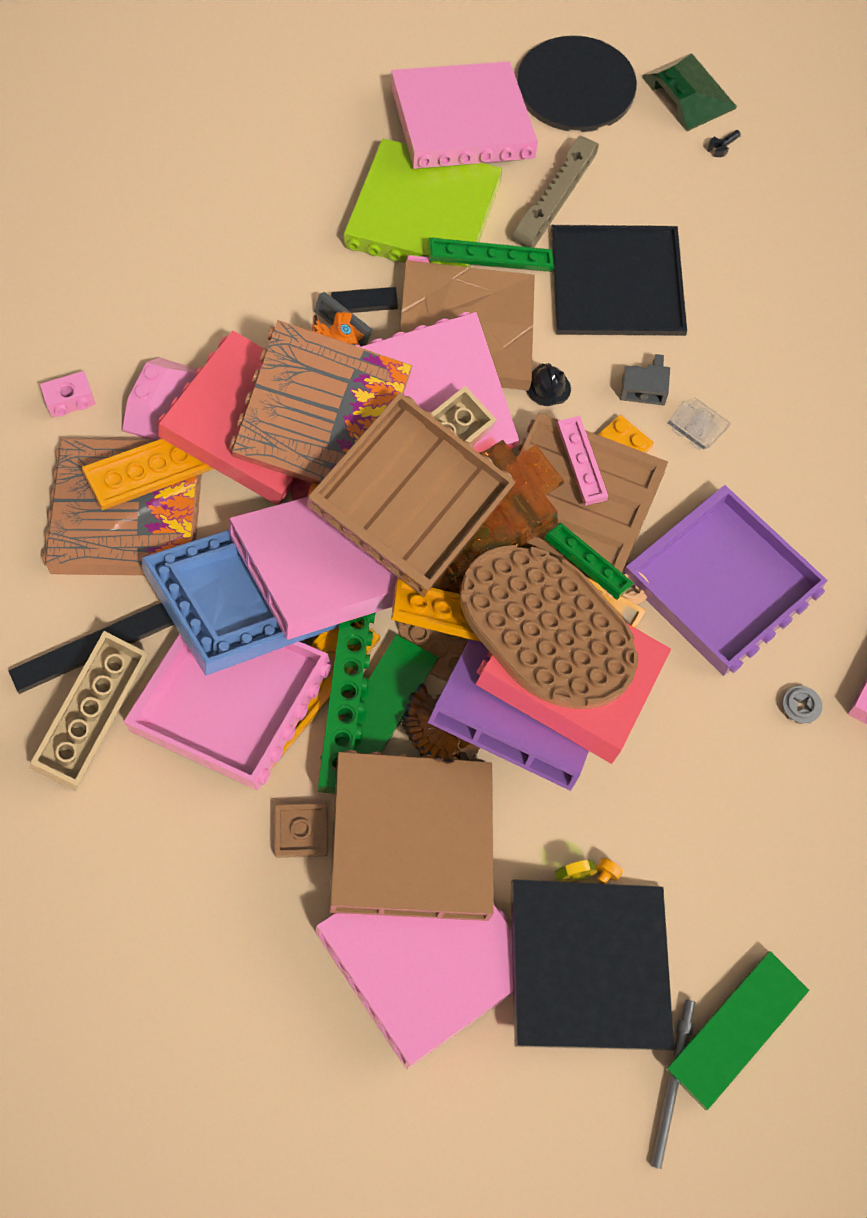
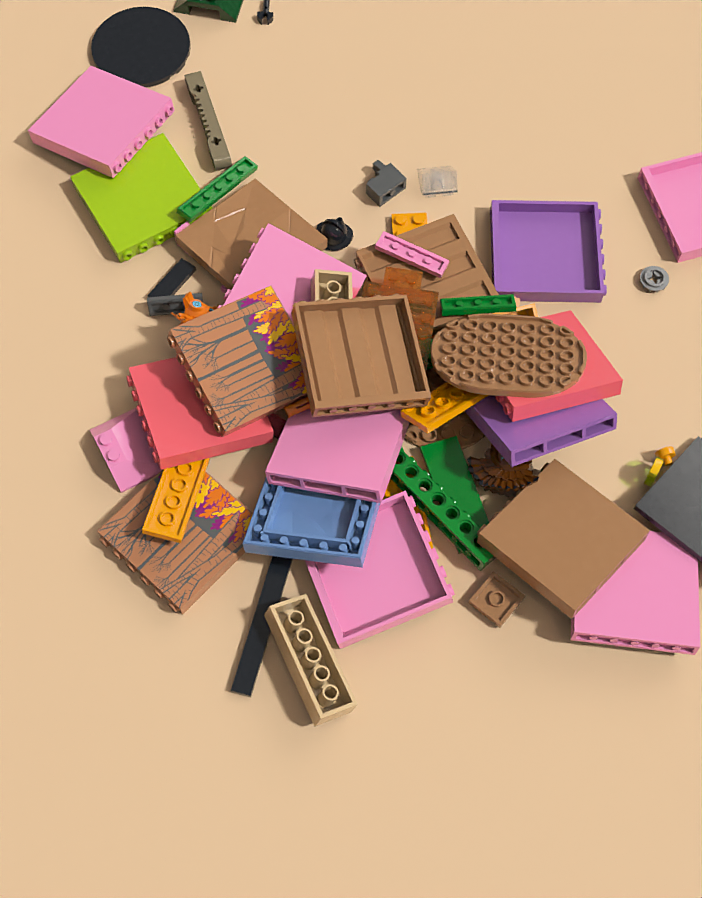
camera: 45 degrees left, 0 degrees up
bright pink brick [40,371,96,418] -> none
black tile [551,225,687,336] -> none

